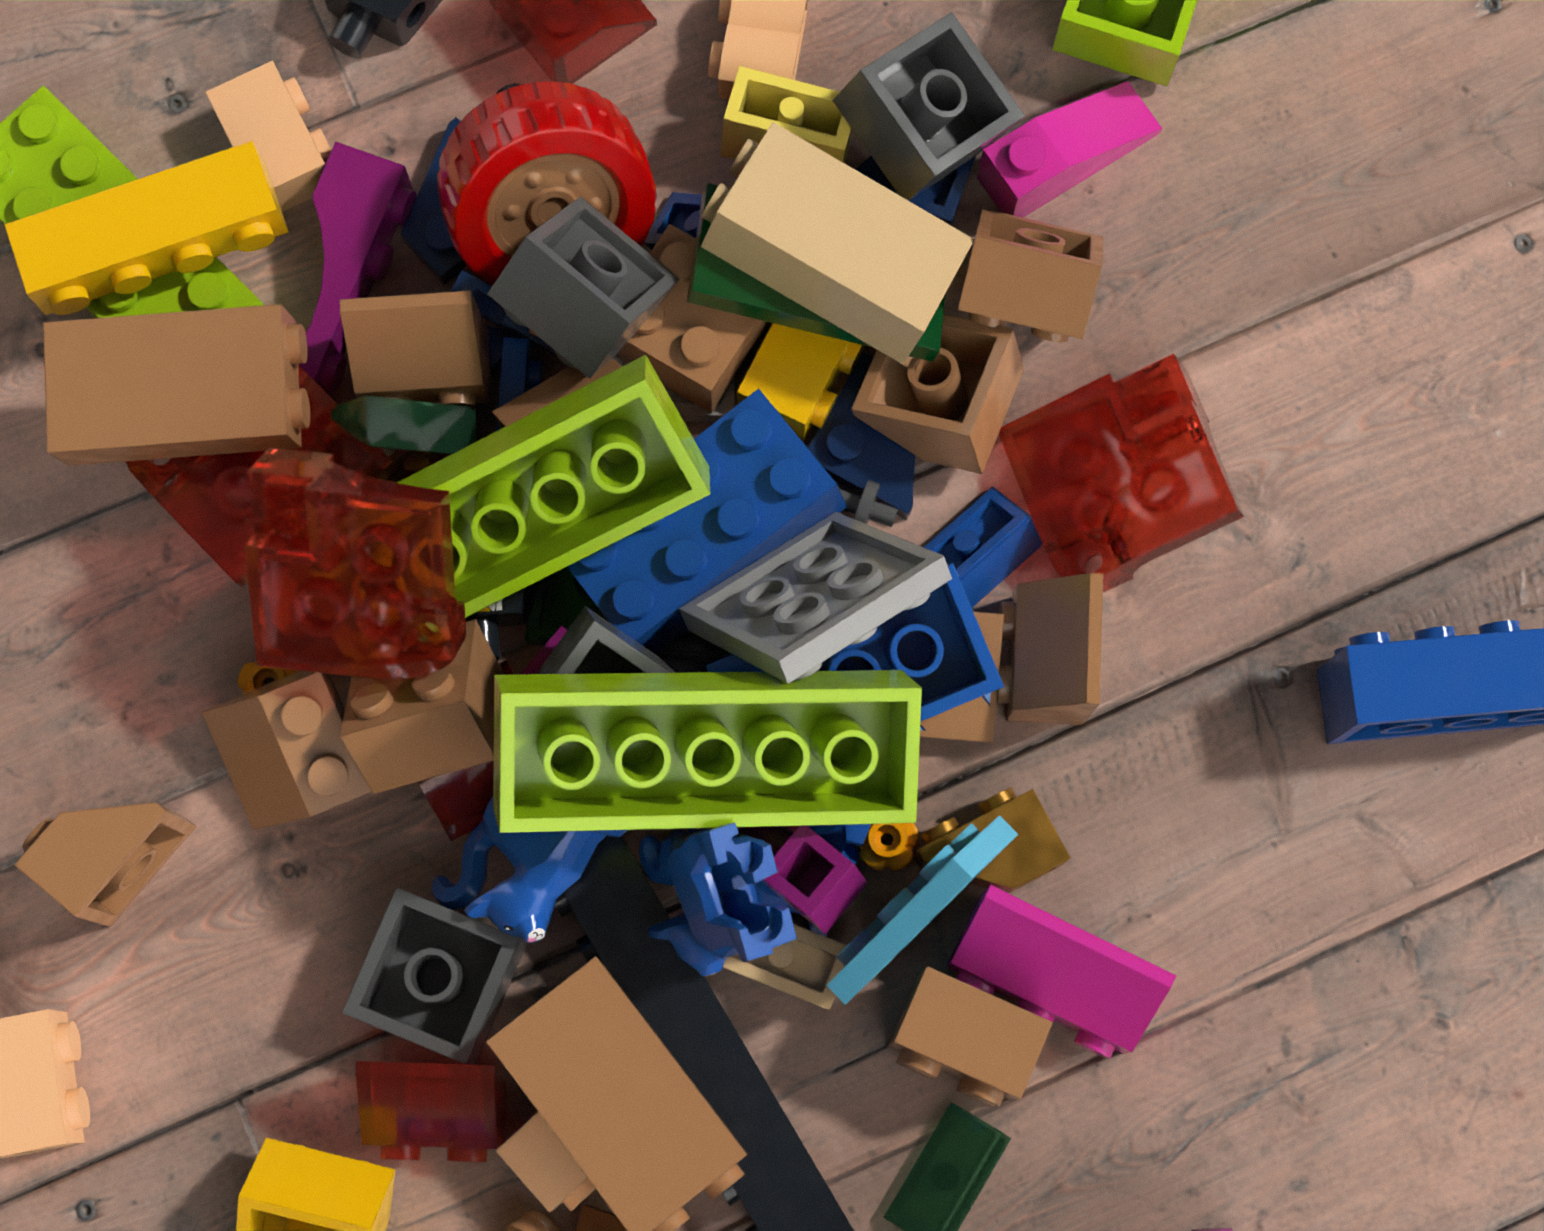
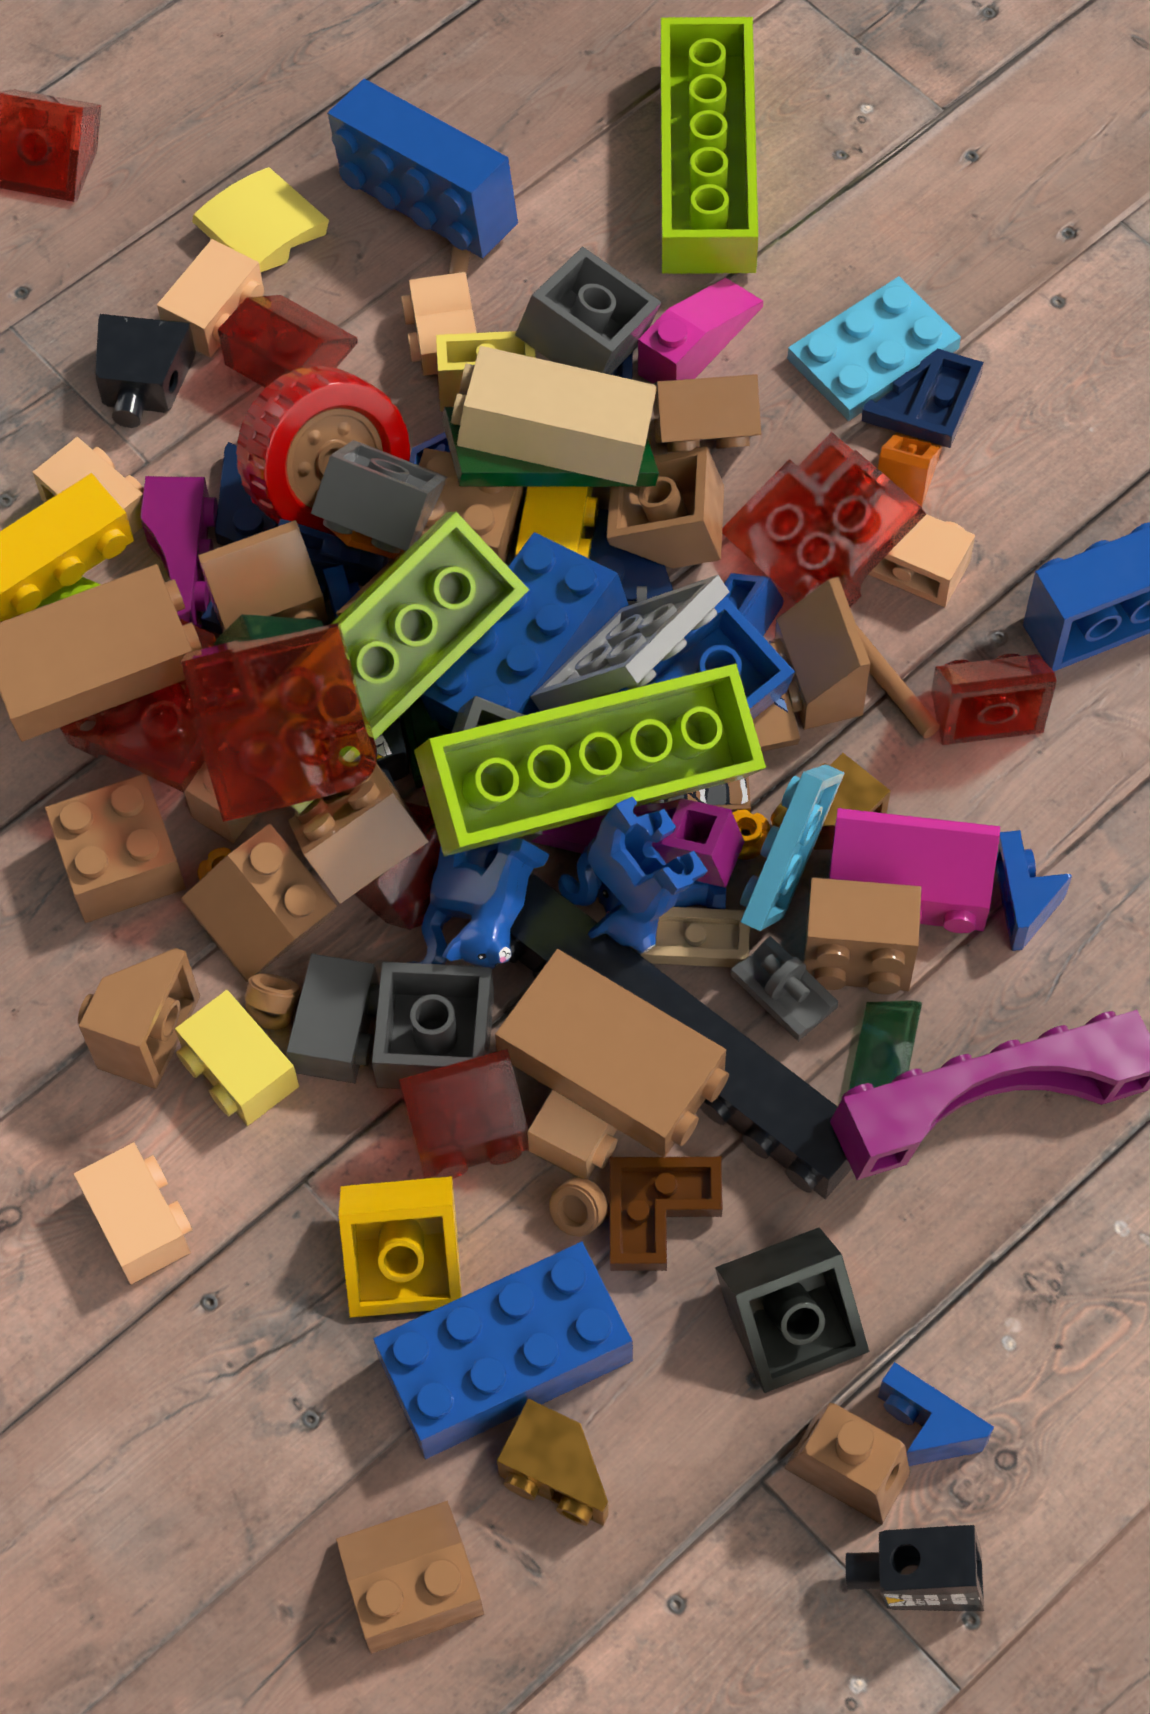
camera: 15 degrees left, 15 degrees down
none -> medium nougat brick [45,773,186,923]
none -> light yellow brick [175,990,299,1126]
none -> medium nougat tile [244,974,301,1030]
none -> dark grey brick [286,953,380,1084]
none -> dark grey hips [731,936,839,1042]
none -> medium azure plate [787,276,961,421]
none -> light nougat brick [854,496,975,607]
none -> medium nougat bar [856,624,940,738]
none -> dark blue wing [862,348,984,448]
none -> orange slope [874,433,943,509]
none -> clear red slope [931,653,1057,745]
none -> blue slope [995,830,1072,951]

